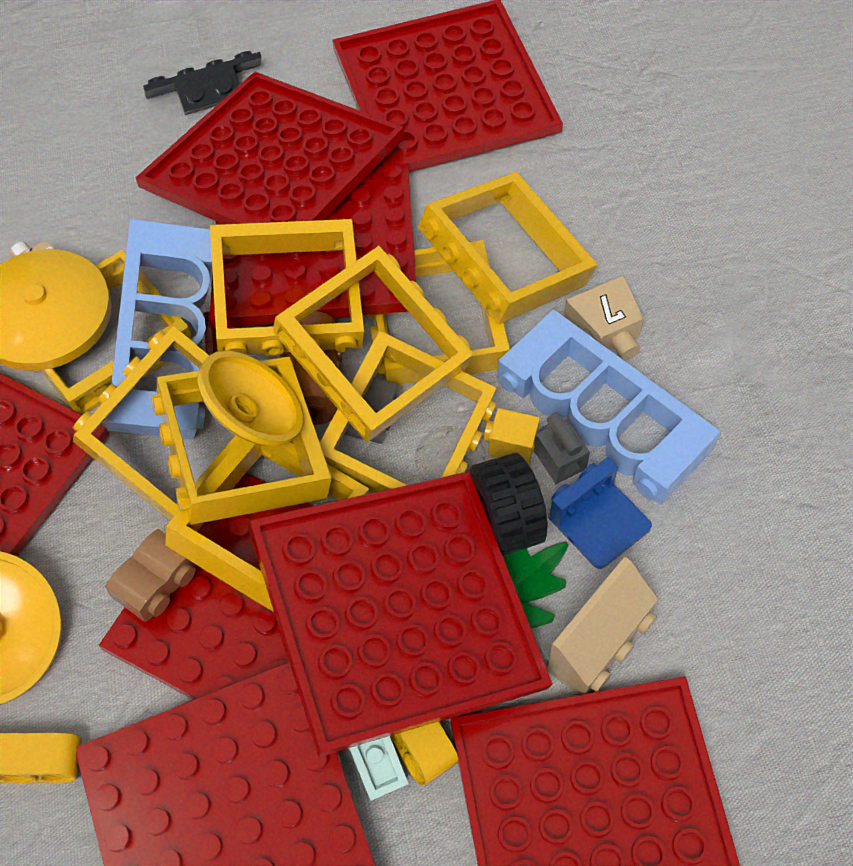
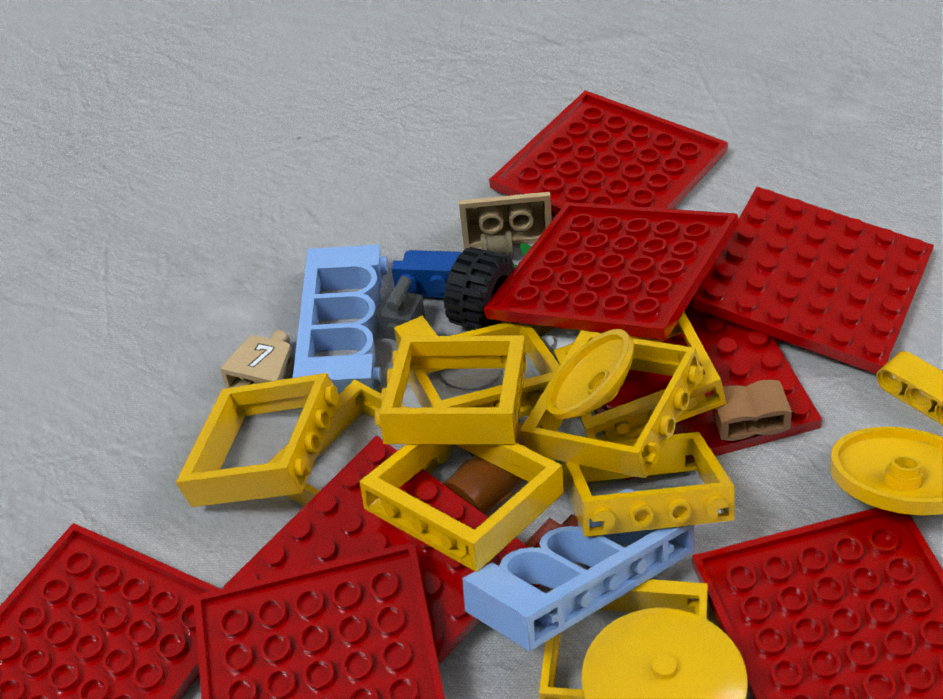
camera: 130 degrees left, 15 degrees down
none -> dark tan bush [481,231,513,258]

